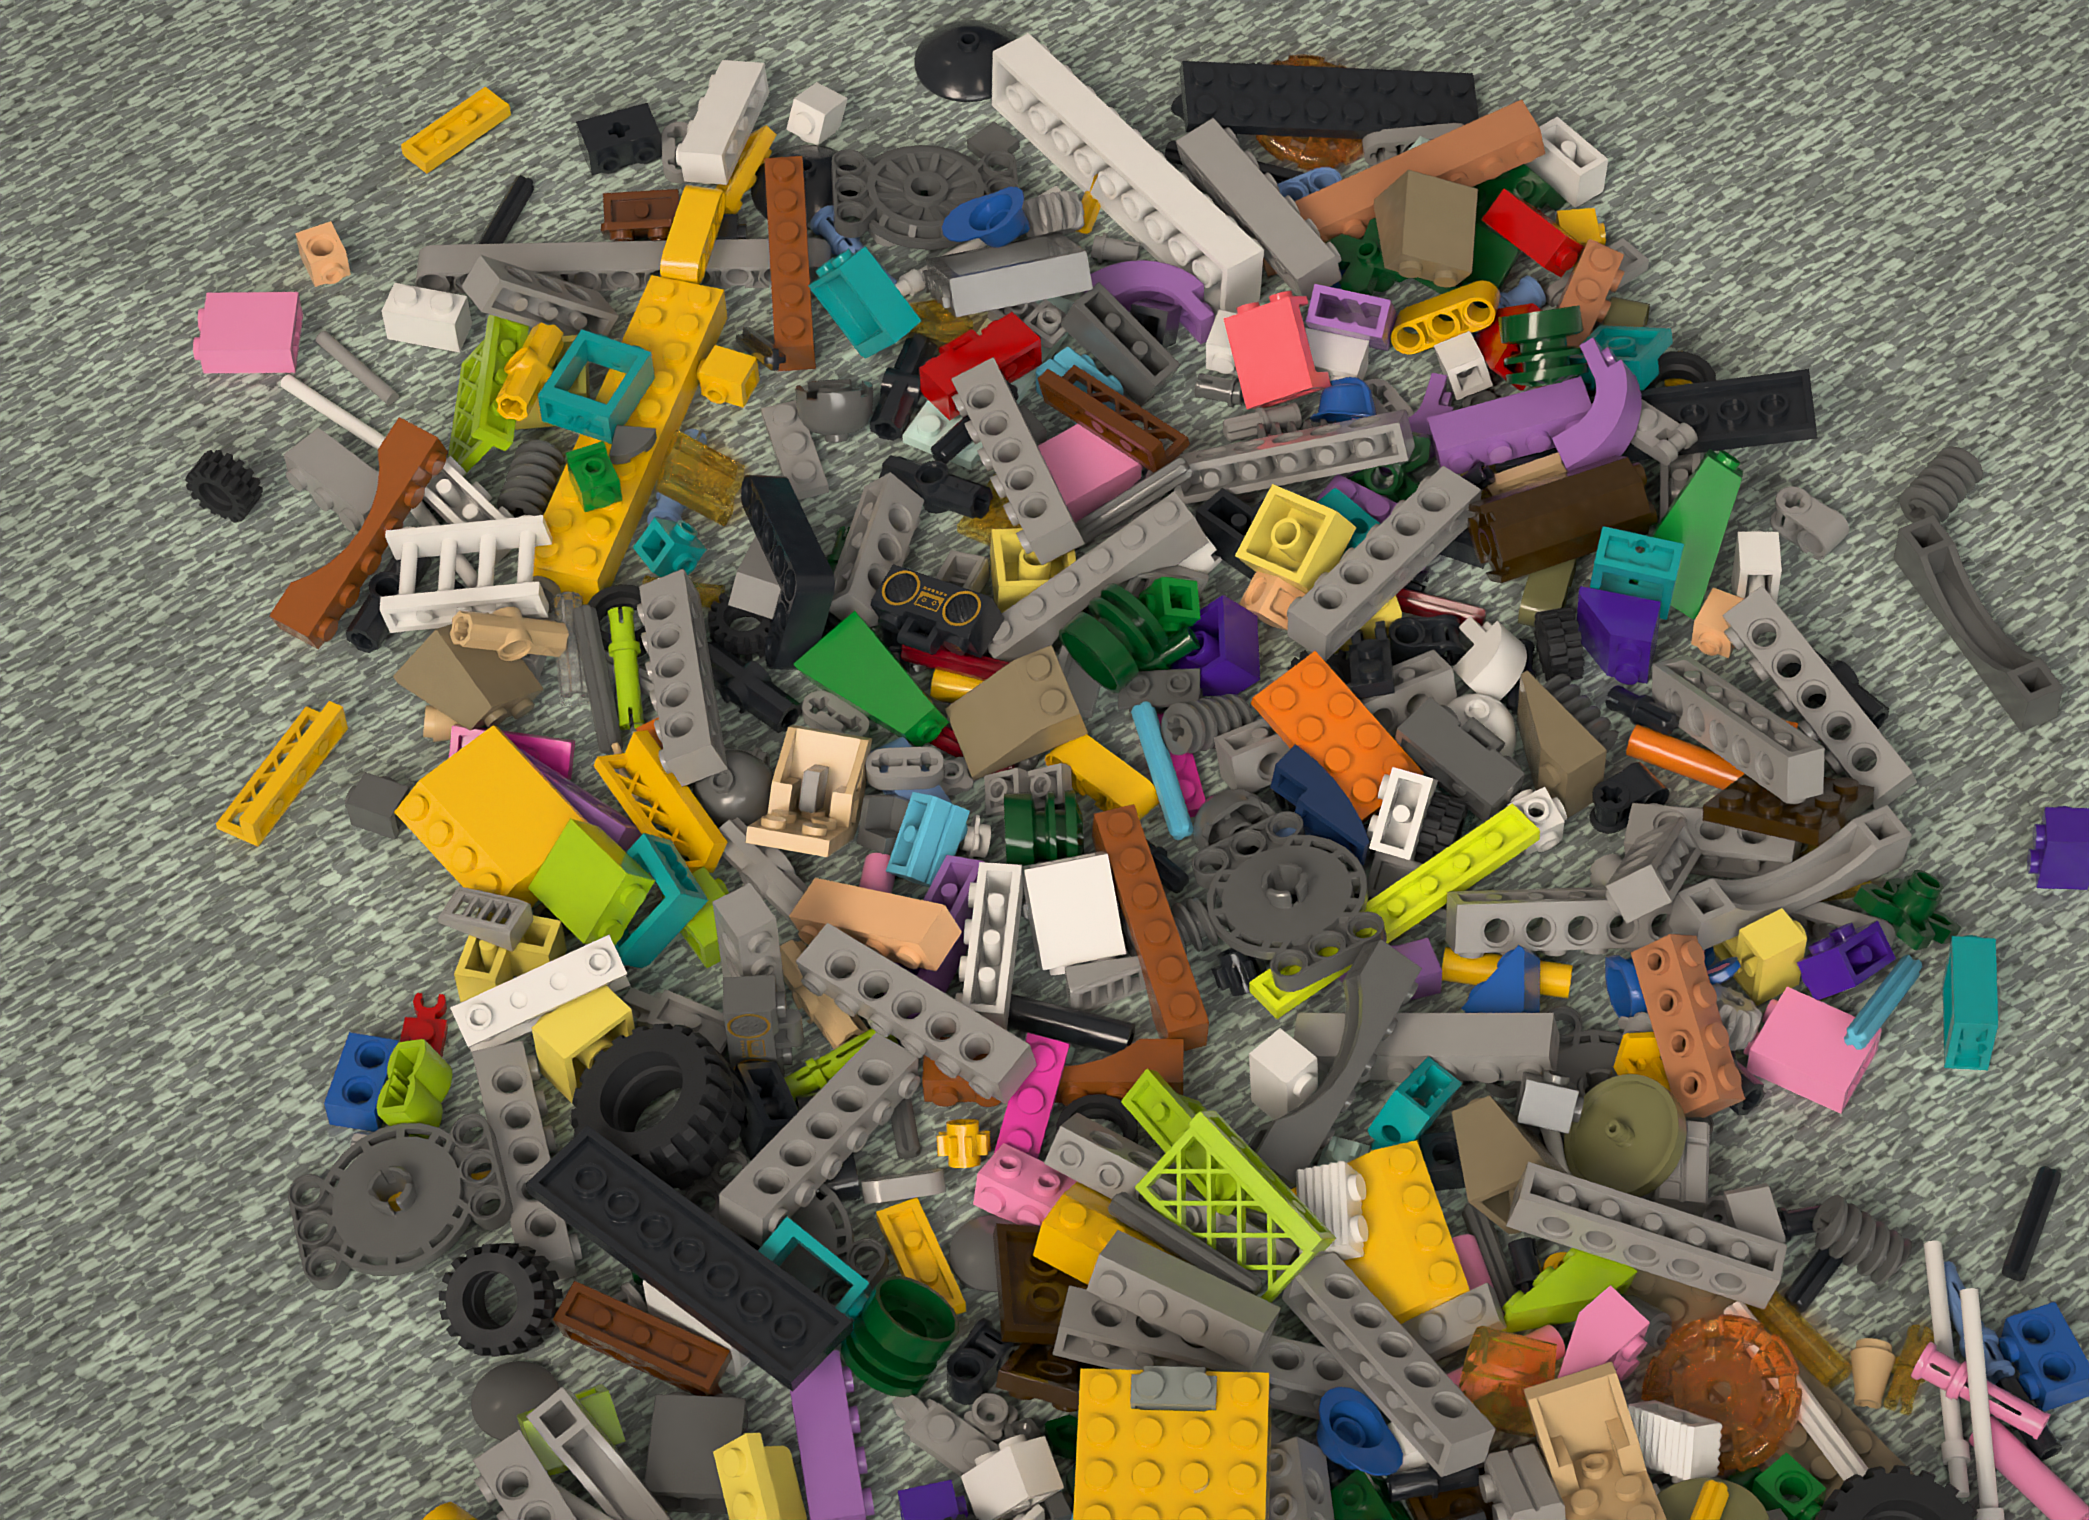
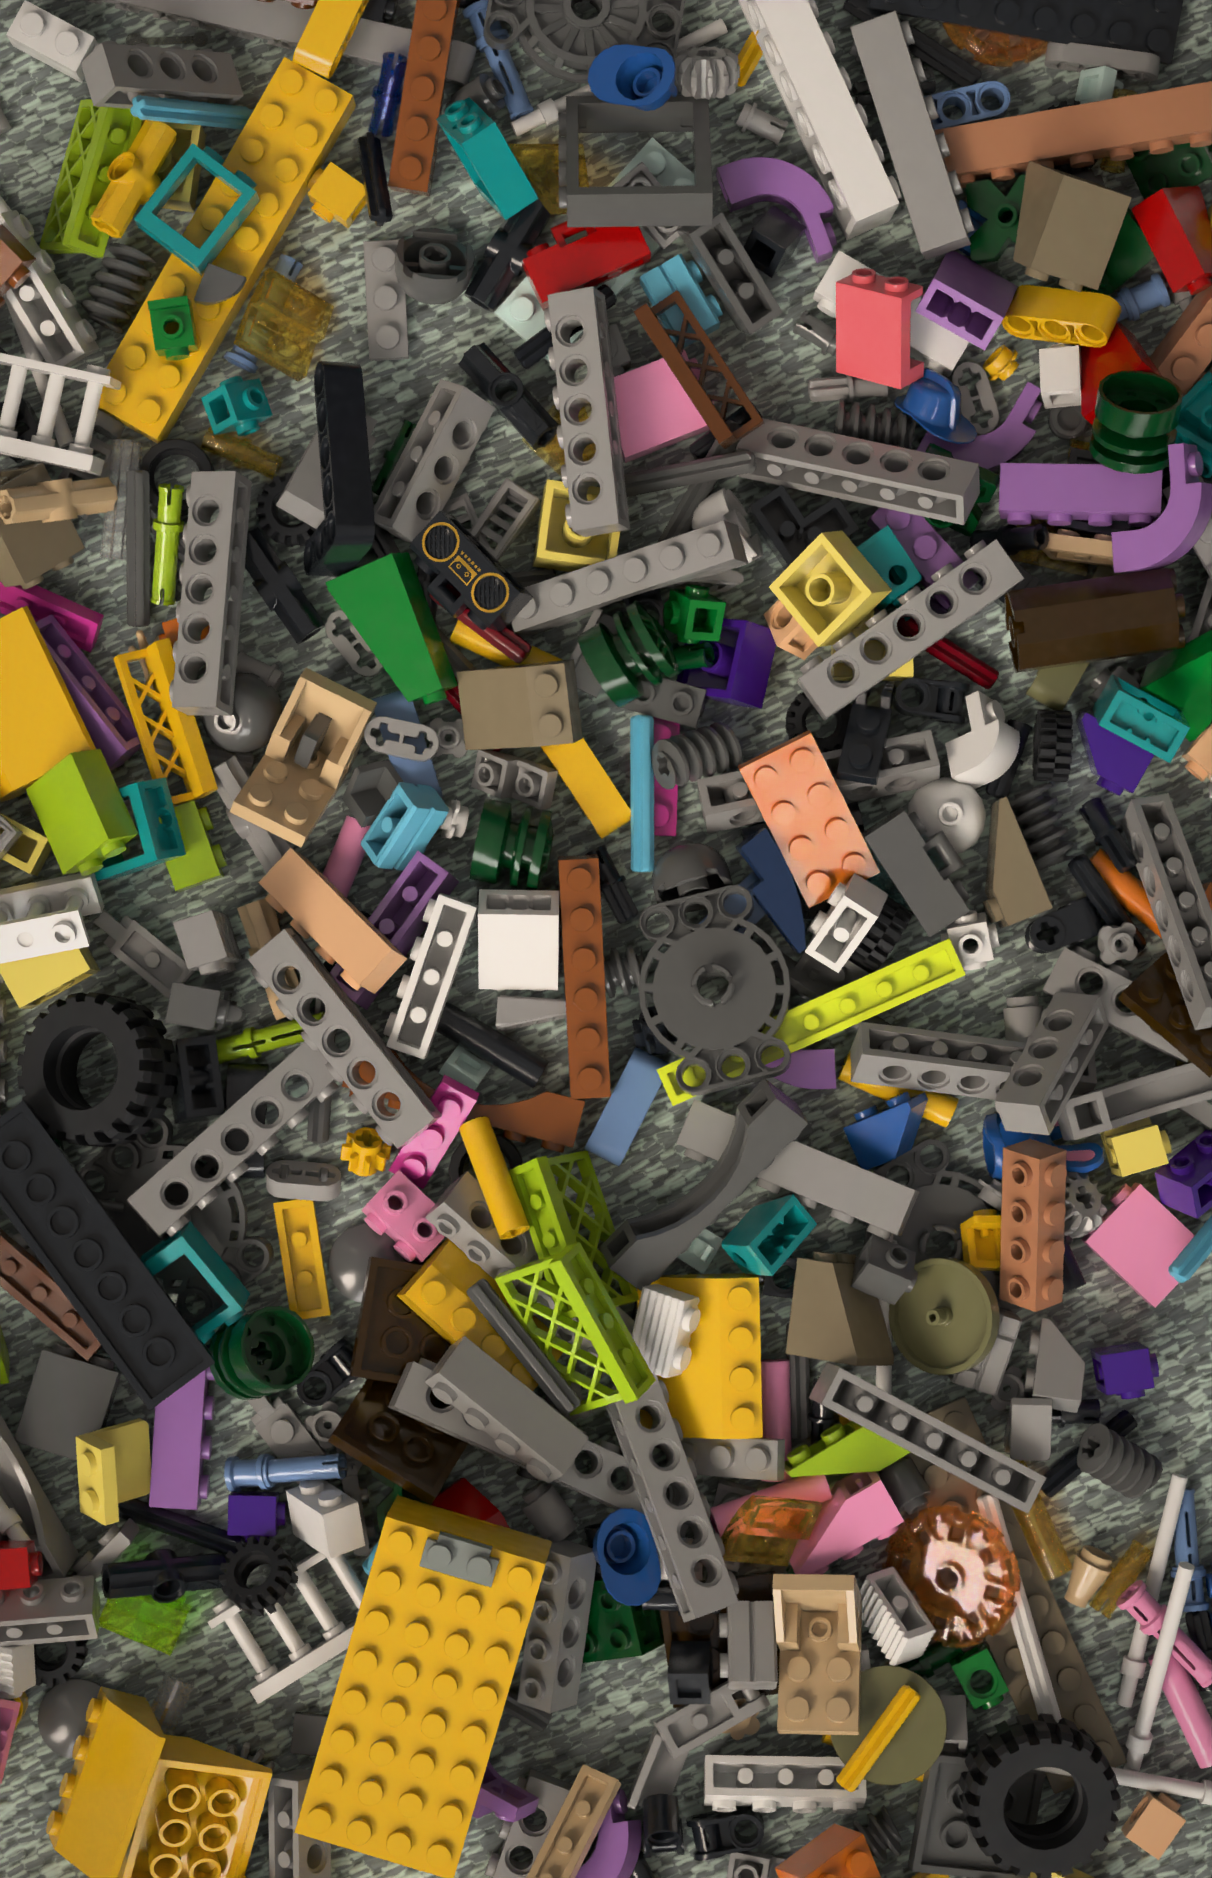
camera: 10 degrees right, 35 degrees up
white brick [1249,1028,1318,1120] -> none
none -> medium azure axle [130,95,253,130]
none -> medium blue pin [224,1453,347,1492]
none -> clear blue pin [368,52,408,137]
none -> yellow piece [459,1117,530,1240]
none -> medium blue beam [584,1047,670,1167]
none -> yellow plate [982,344,1019,381]
none -> light grey slope [1024,1318,1085,1413]
none -> black axle [1068,854,1146,953]
none -> dark purple brick [1090,1342,1159,1399]
none -> light grey plate [1098,922,1138,965]

